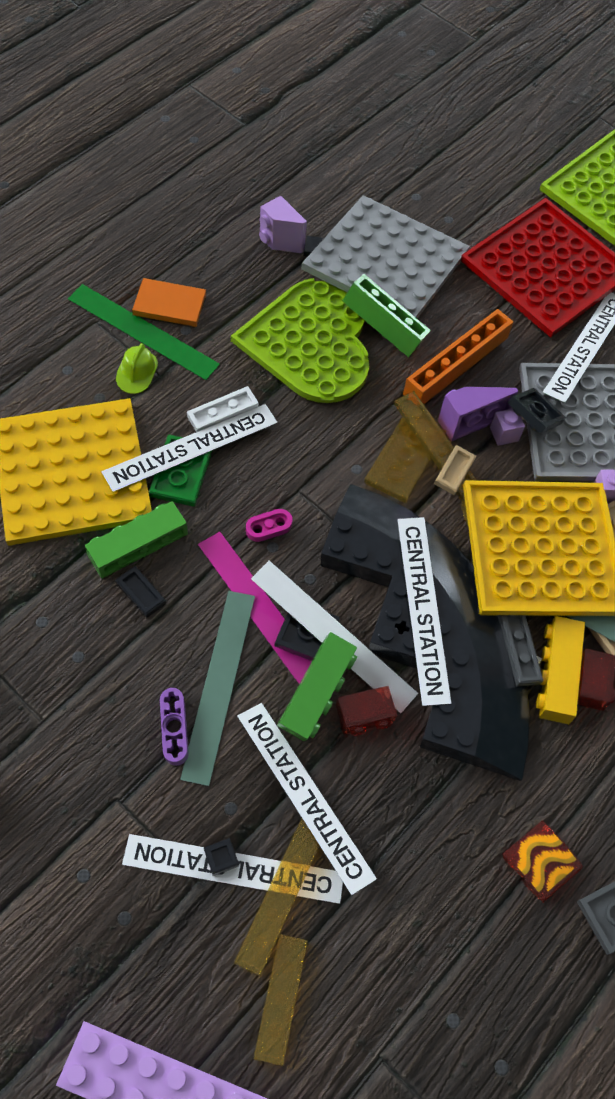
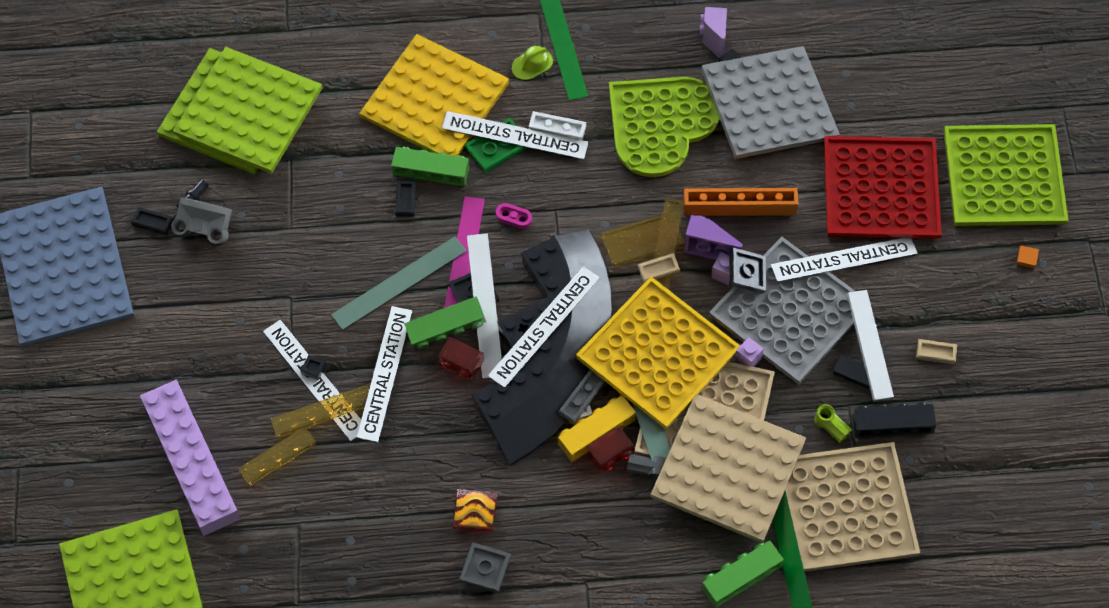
camera: 50 degrees right, 0 degrees up
orange tile [132,278,206,327] -> none
medium lavender beam [160,688,189,766] -> none
bright green brick [342,274,431,357] -> none

